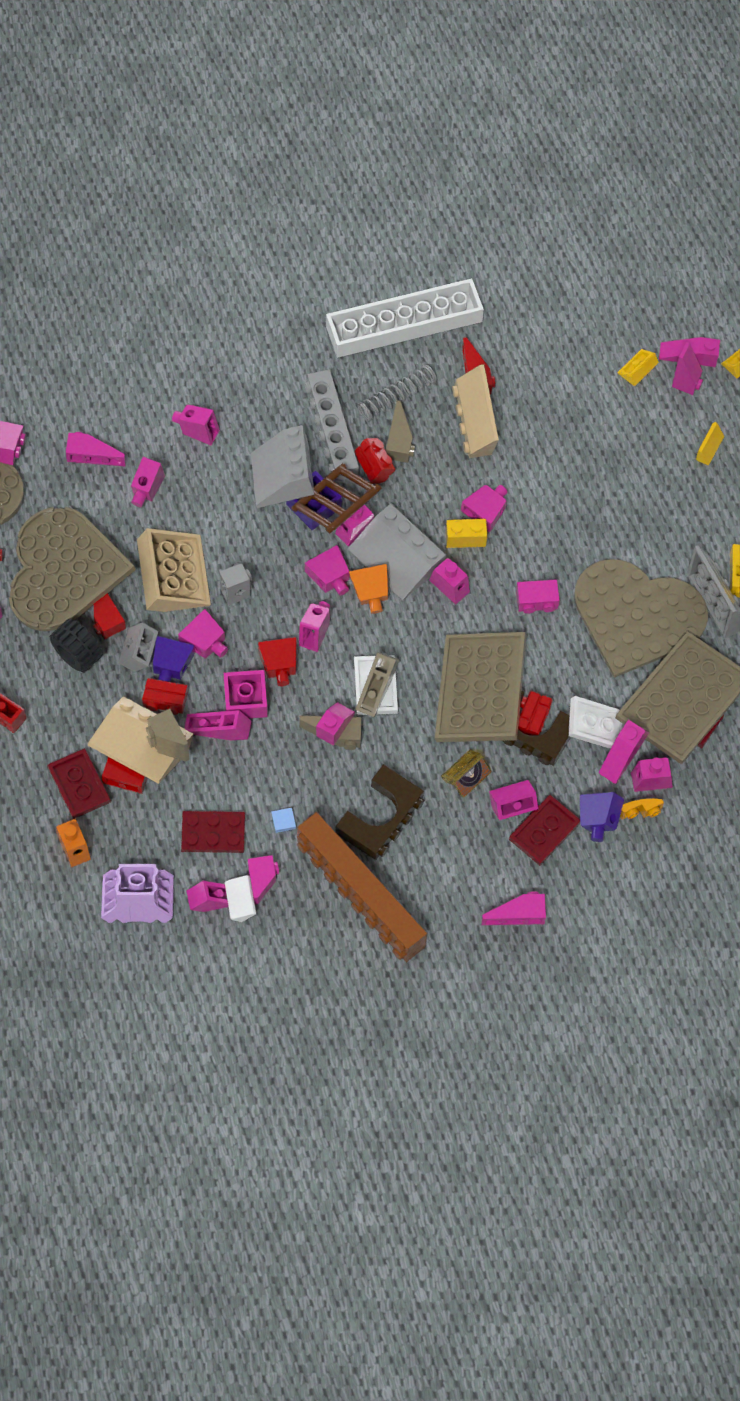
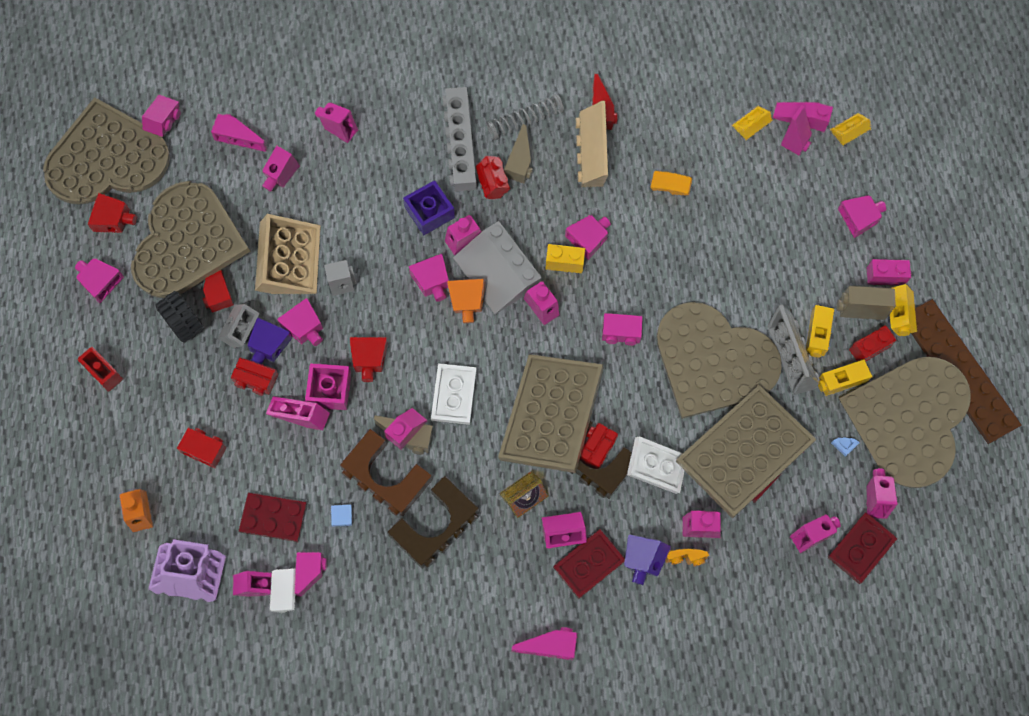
camera: 10 degrees right, 5 degrees up
dark red plate [47,748,111,819] -> none
tan slope [88,697,193,784] -> none
dark tan slope [146,709,189,761] -> none
light grey slope [251,425,314,508] -> none
reddish brown bar [291,463,382,534] -> none
dark orange brick [297,812,427,963] -> none
dark pink torso [299,601,330,652] -> none
white brick [326,278,484,358] -> none
dark tan slope [355,652,399,717] -> none
dark pink slope [599,719,649,784] -> none
yellow slope [696,422,724,465] -> none
none -> reddish brown arch [340,429,433,517]
none -> light orange slope [650,171,692,196]

